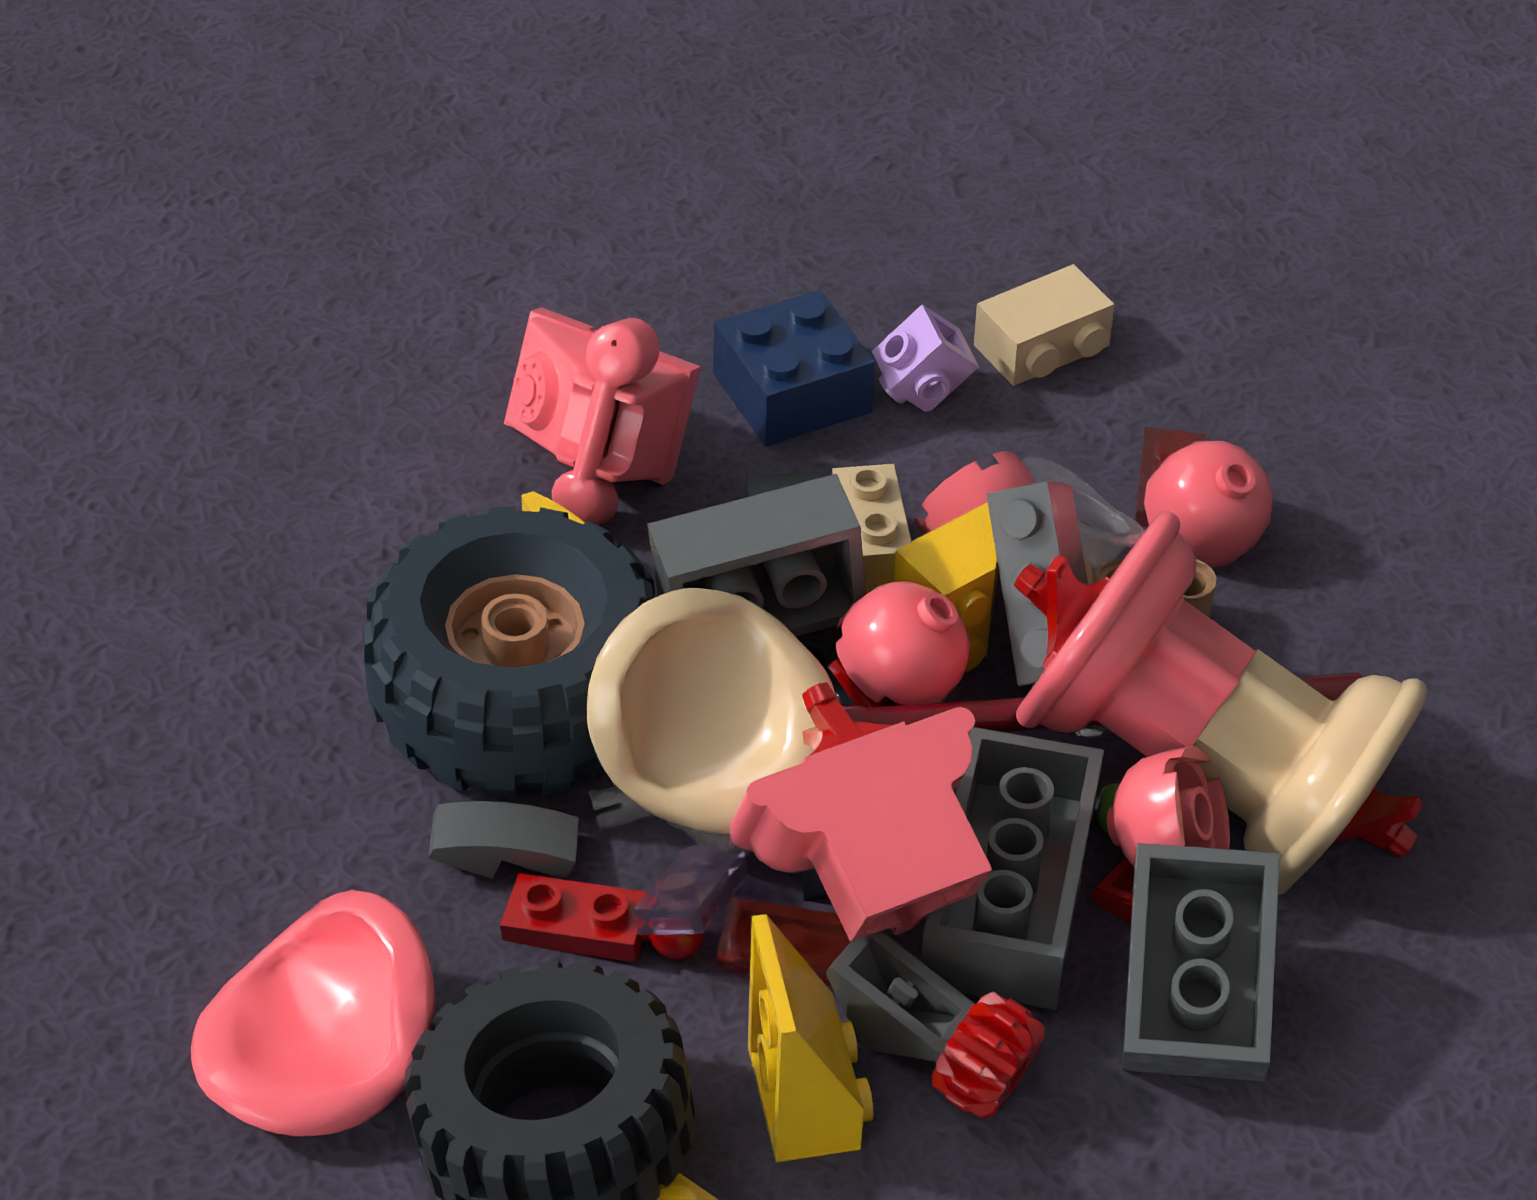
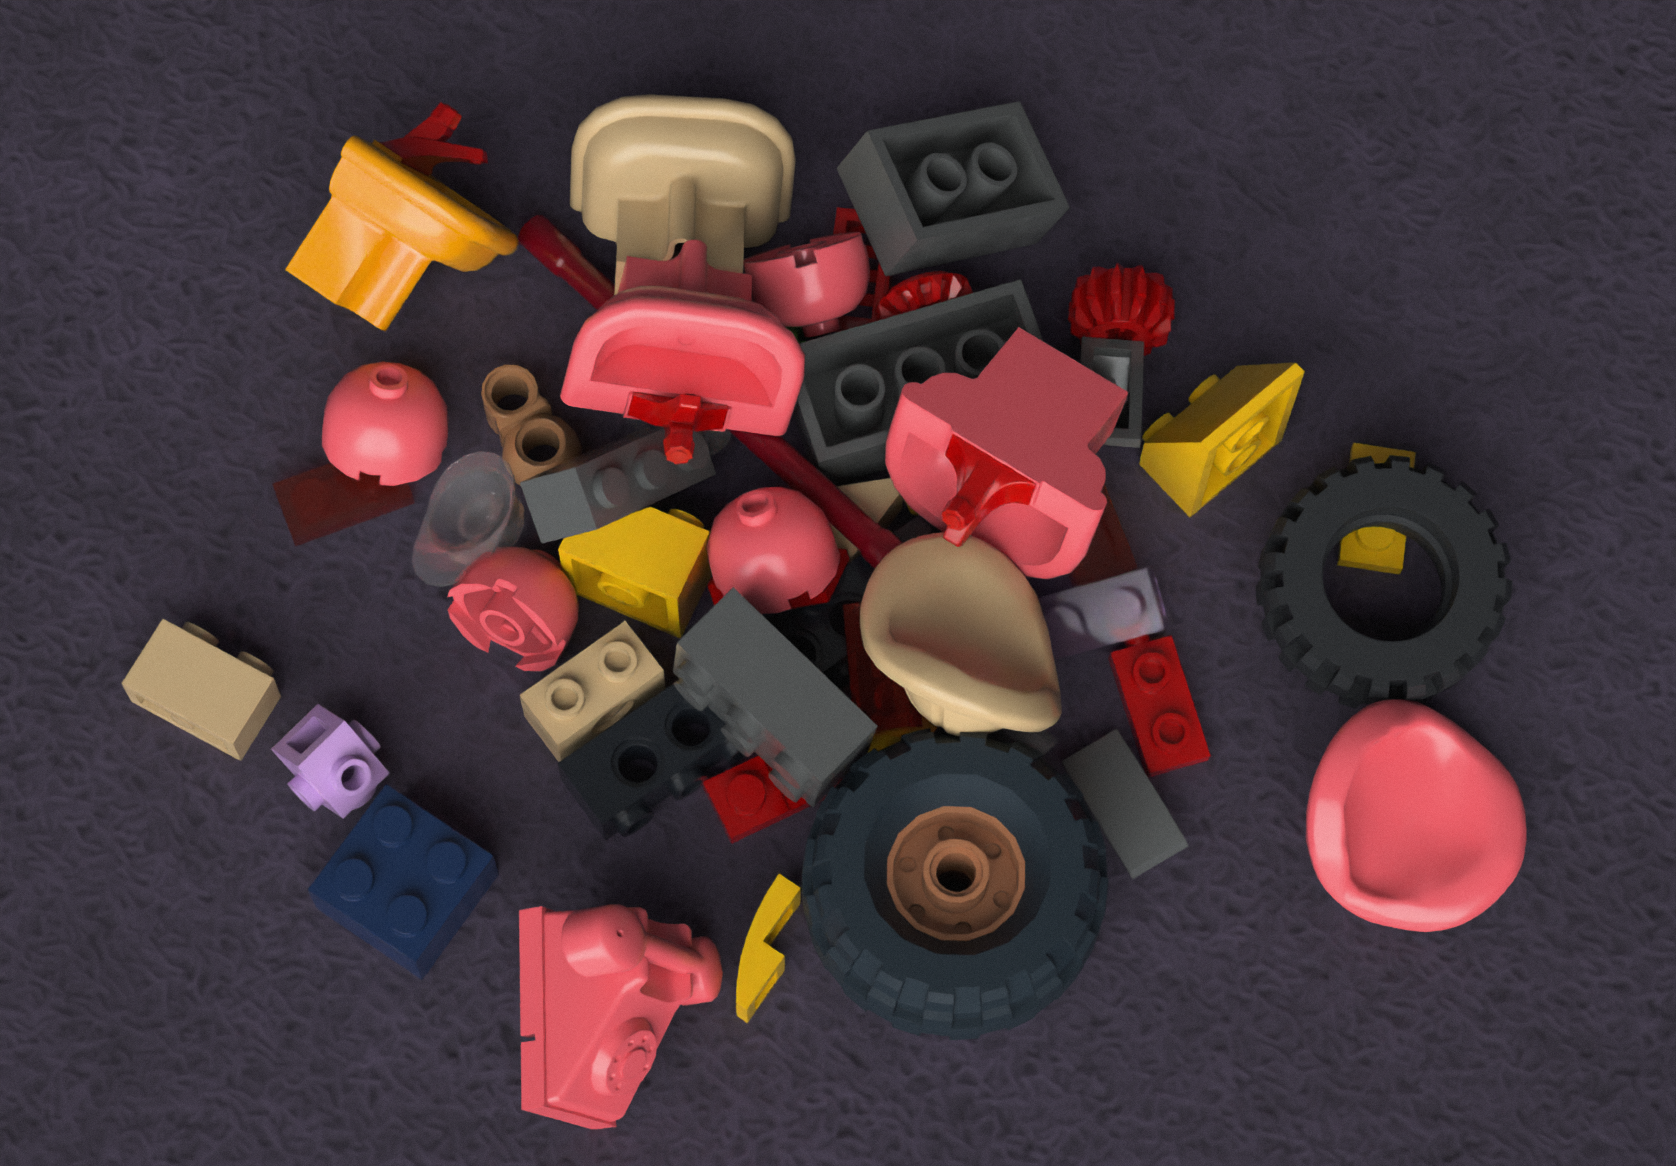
camera: 120 degrees left, 25 degrees up
none -> light orange piece [285,101,519,332]
none -> red gear [874,271,973,321]

